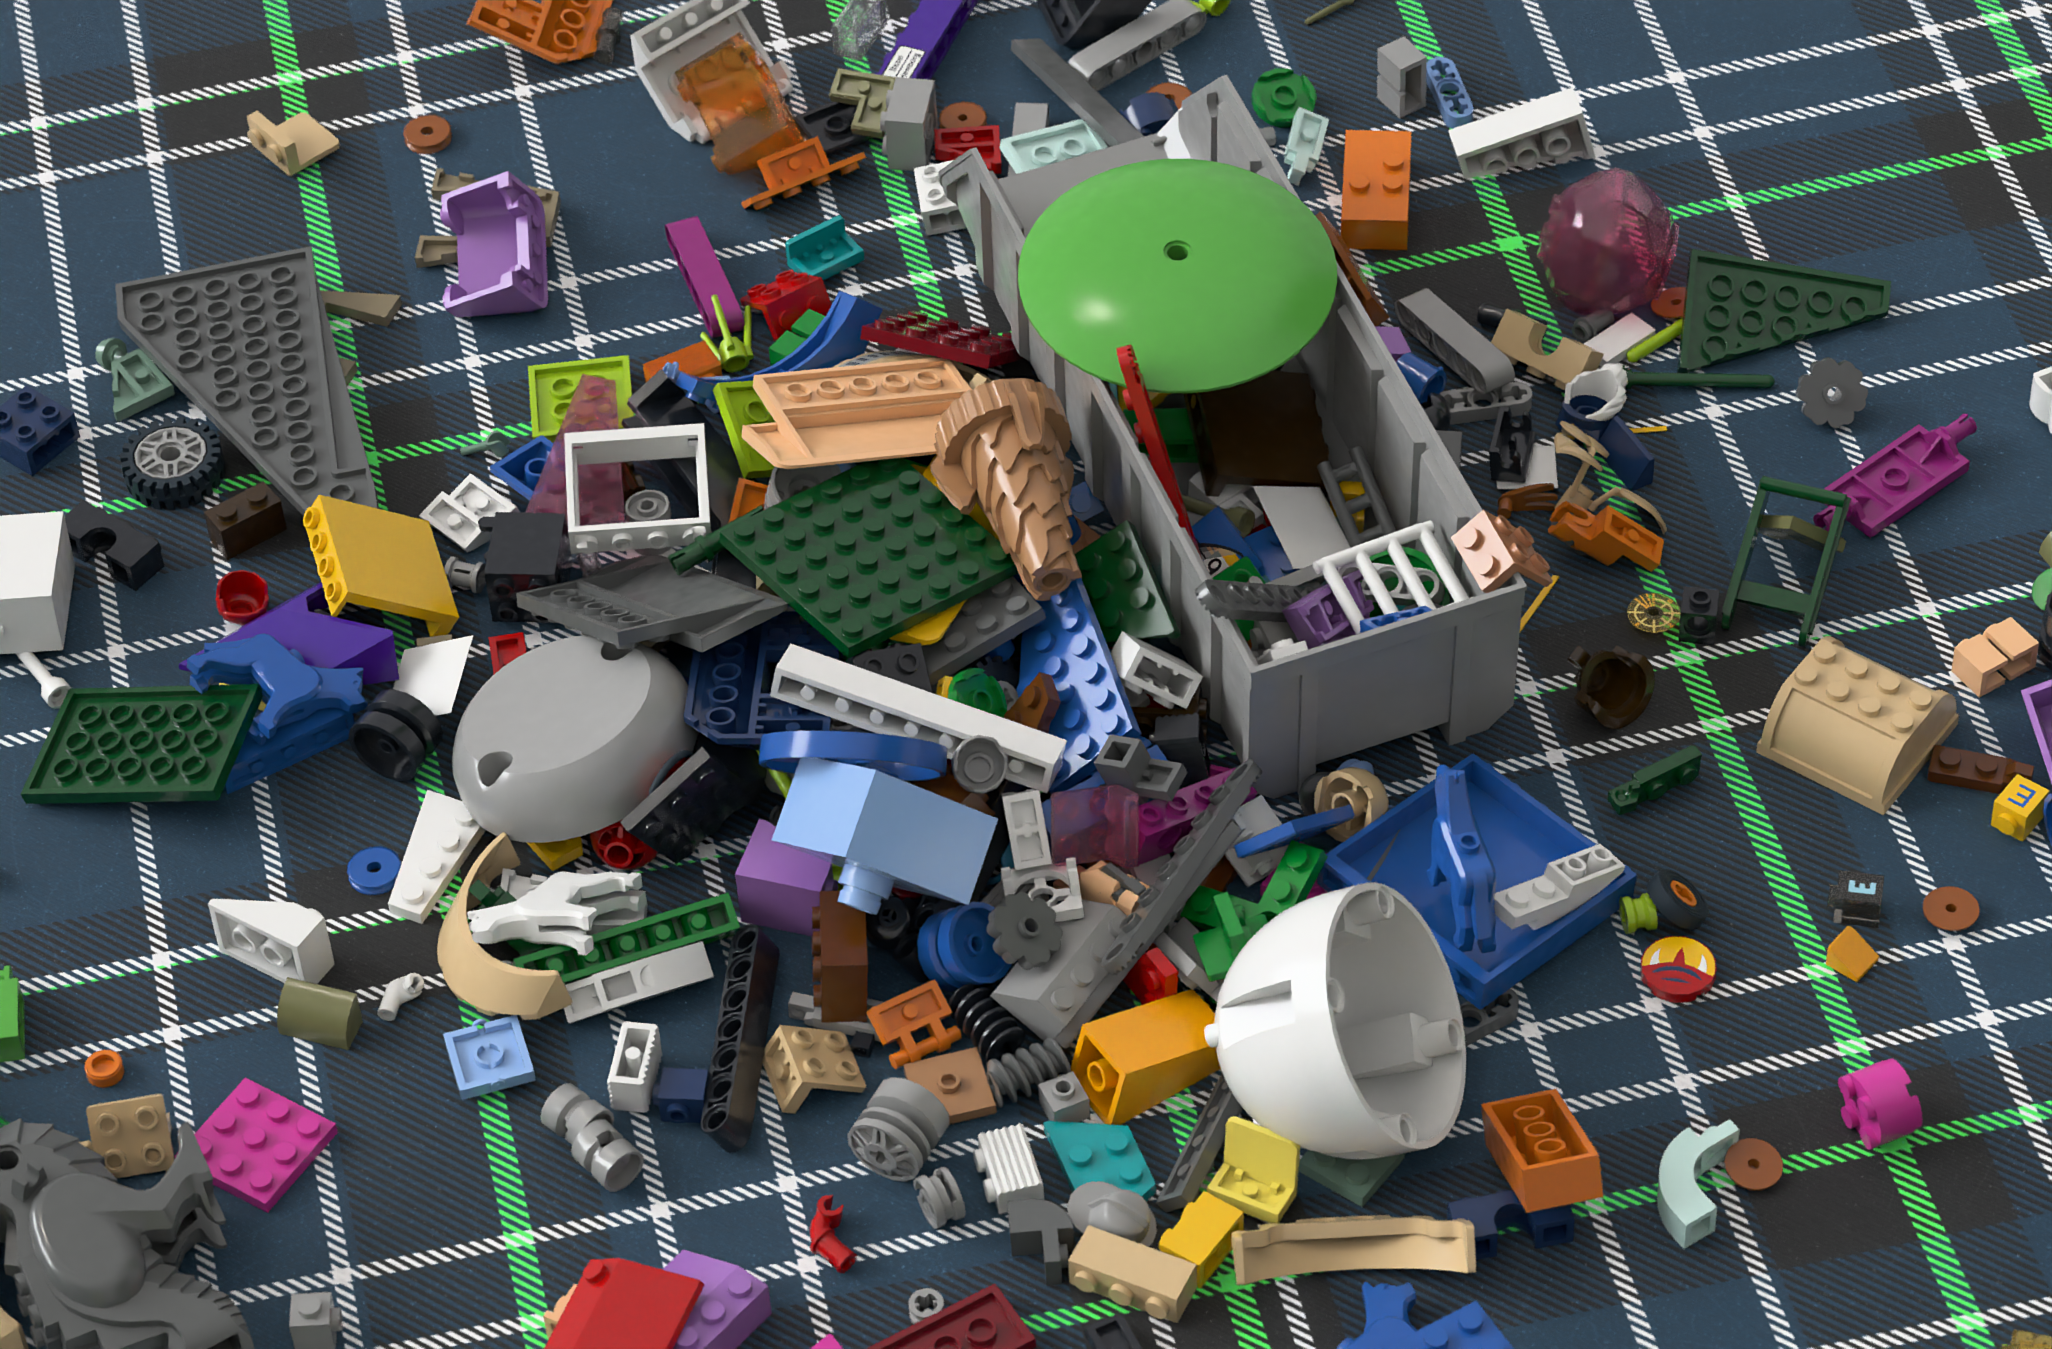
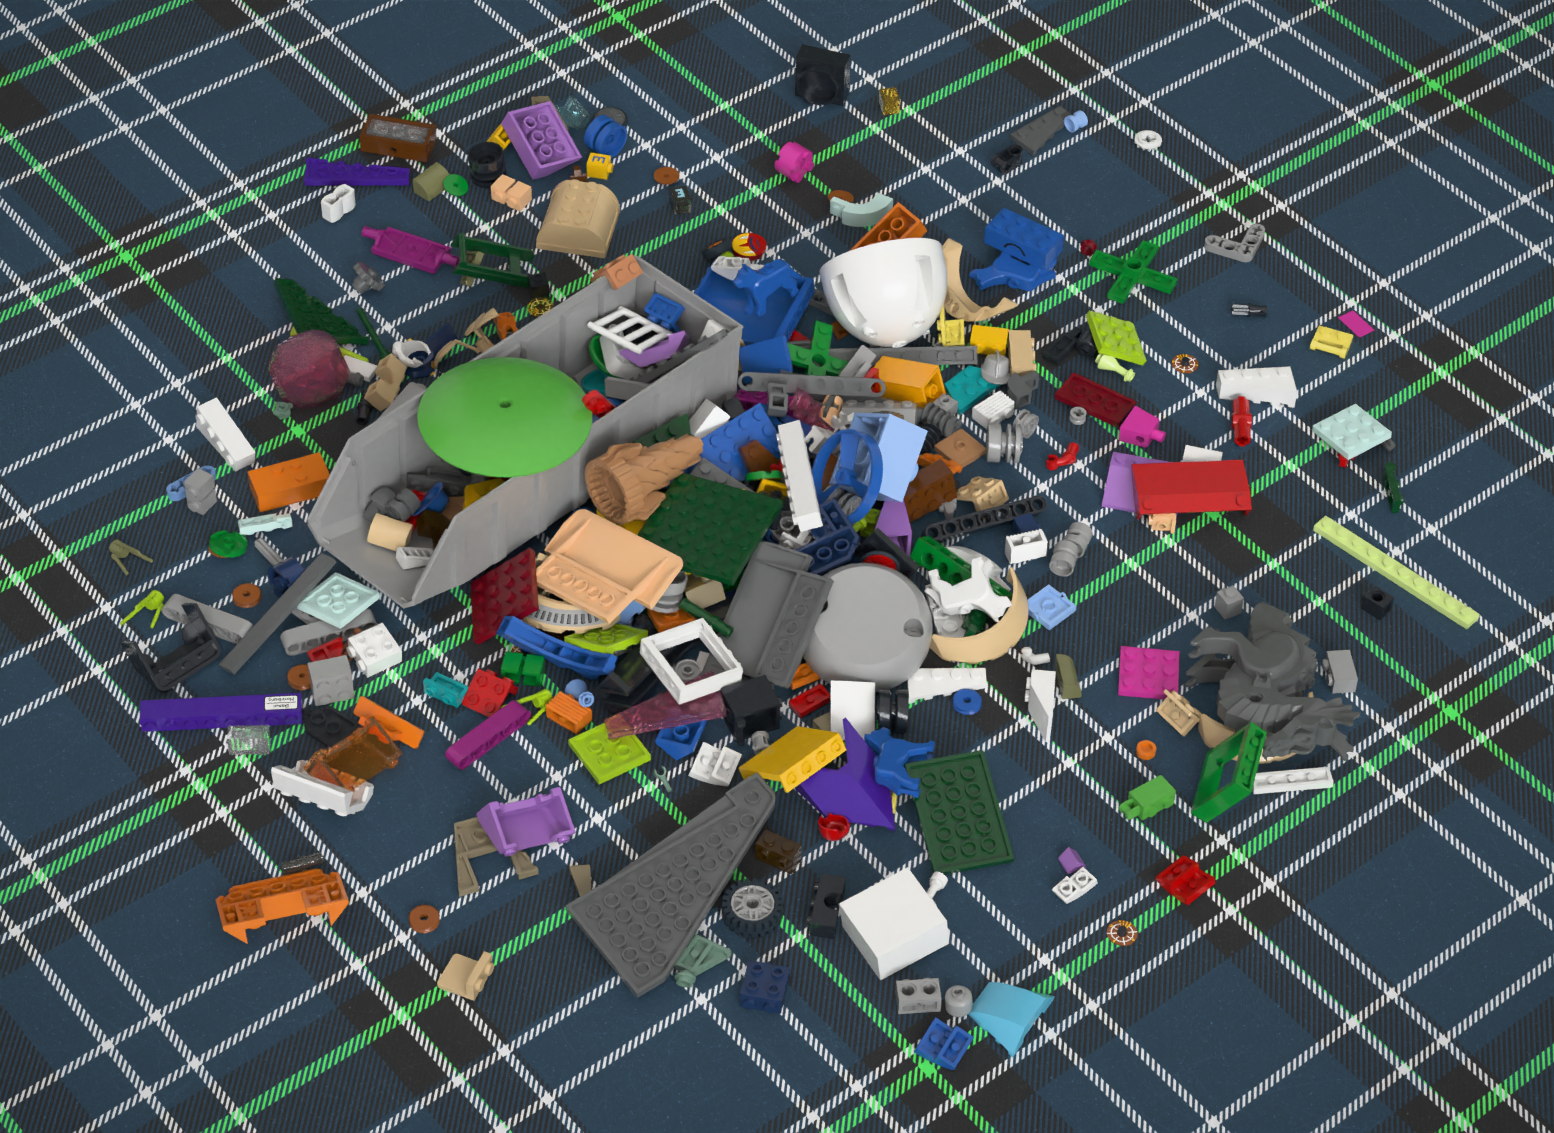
camera: 120 degrees left, 0 degrees up
olive tile [829,68,896,138] -> none
light grey hair [951,735,1008,794] -> none
green bracket [1192,892,1268,982] -> none
light orange slope [1826,926,1879,982] -> none

